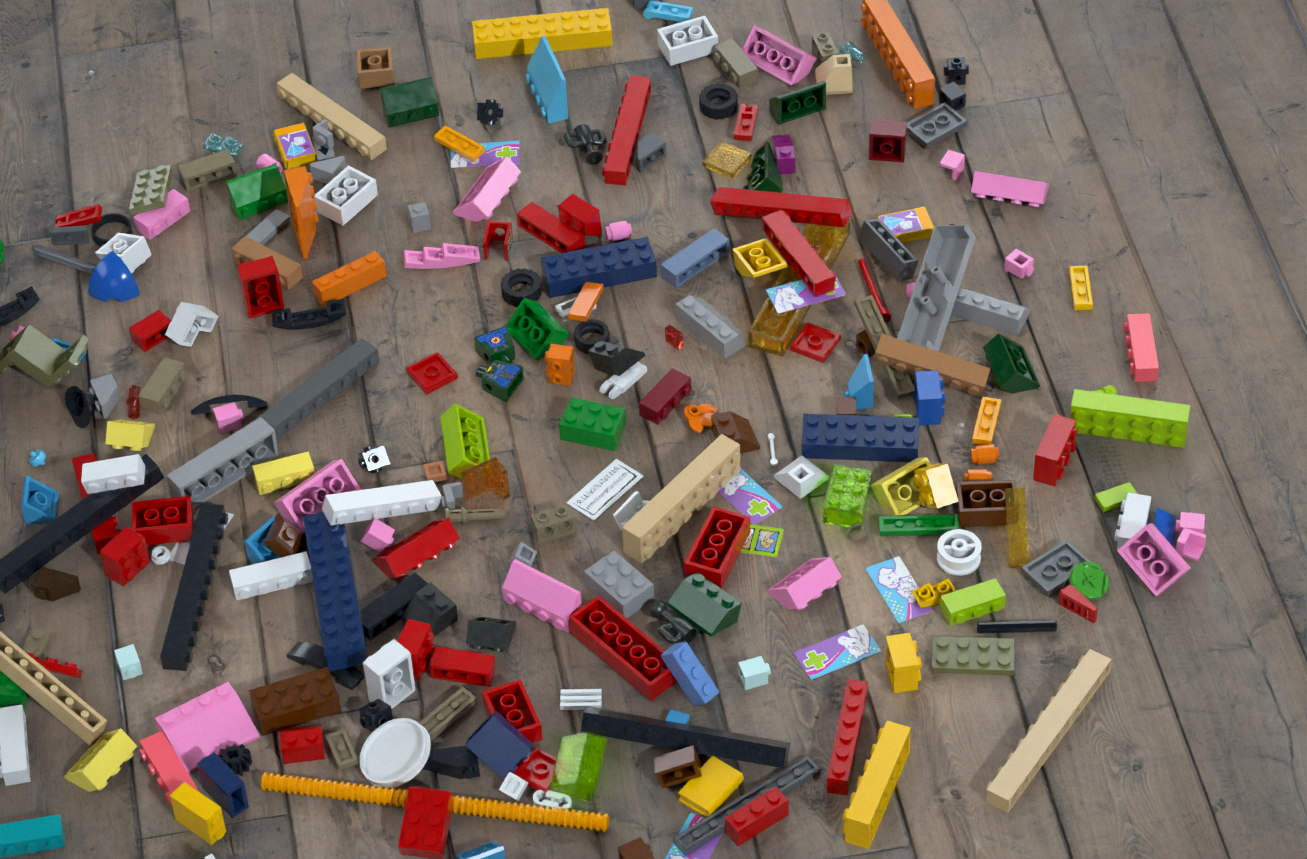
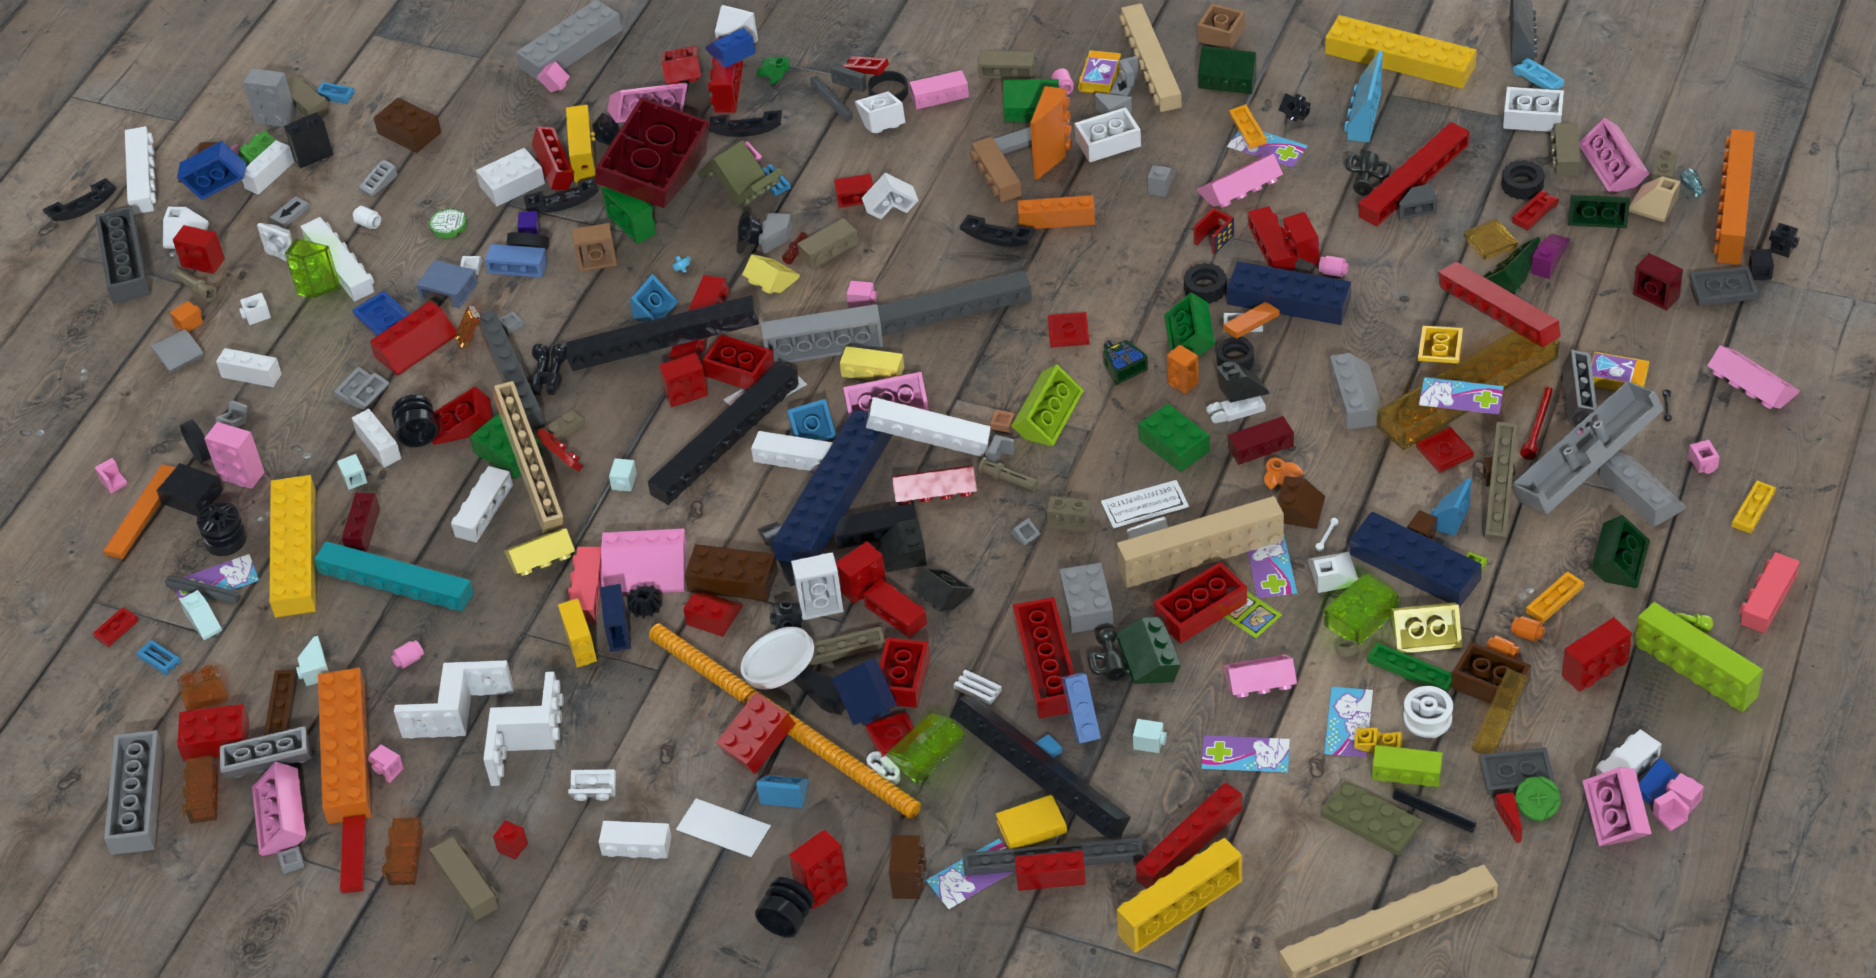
camera: 35 degrees right, 0 degrees up
dark brown slope [32,567,81,602] -> none
white brick [81,454,145,494] -> none
blue brick [88,251,140,302] -> none
olive plate [129,165,173,215] -> none
white plate [151,546,171,565] -> none
black slope [191,395,268,415] -> none
clear light blue slope [203,133,244,156] -> none
red brick [237,256,285,319] -> none
reddish brown slope [264,513,306,558] -> none
dark tan plate [325,729,359,771] -> none
brick [358,444,390,474] -> none
bright pink brick [361,518,395,553] -> none
bright pink slope [403,243,480,269] -> none
clear orange bracket [462,457,510,500] -> none
dark green torso [474,326,515,366] -> none
white plate [499,772,528,801] -> none
bright pink slope [502,559,582,633] -> none
reddish brown brick [654,746,702,789] -> none
sand blue brick [661,228,730,288] -> none
clear red tile [665,324,683,350] -> none
brick [762,210,836,297] -> none
medium nougat brick [873,333,990,396] -> none
yellow brick [885,633,922,693] -> none
brick [913,463,958,508] -> none
blue brick [914,370,945,426] -> none
bright pink panel [940,150,965,181] -> none
lime tile [1094,482,1138,512] -> none

